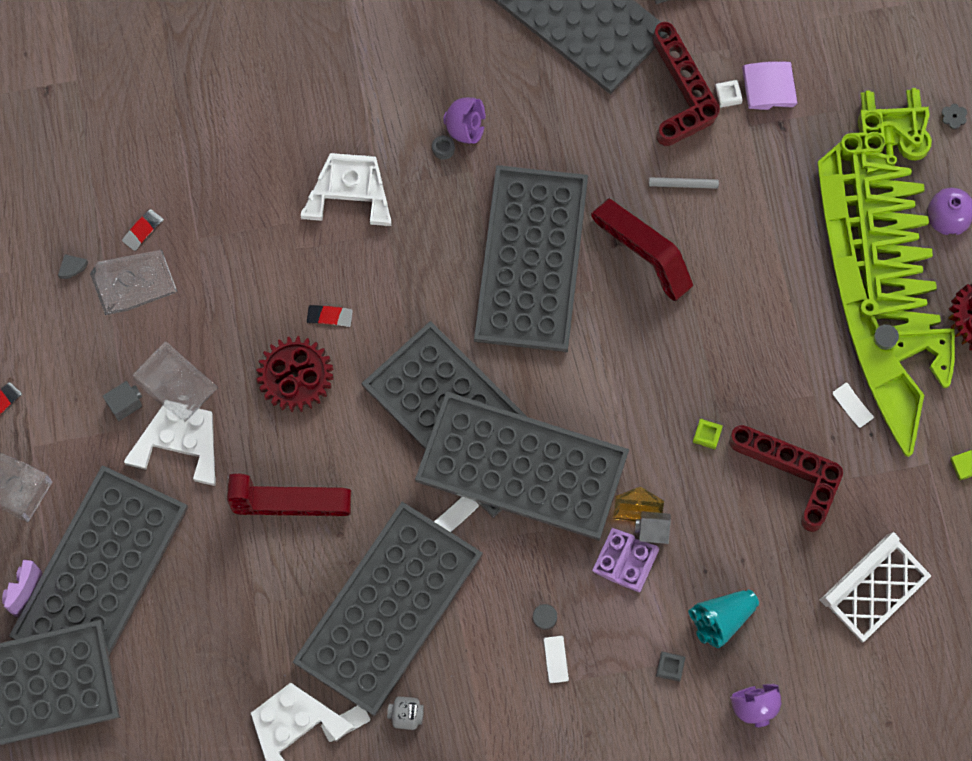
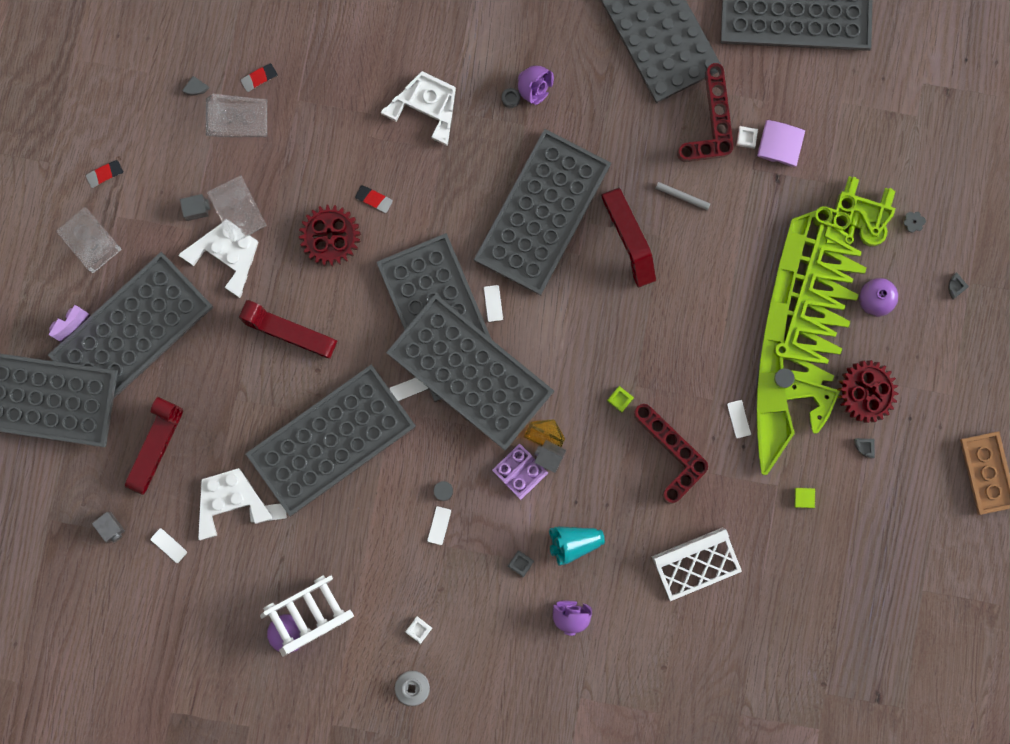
camera: 20 degrees right, 10 degrees up
light grey head [387,696,424,730] -> none
none -> dark red beam [125,397,183,495]
none -> white sticker [484,285,503,322]

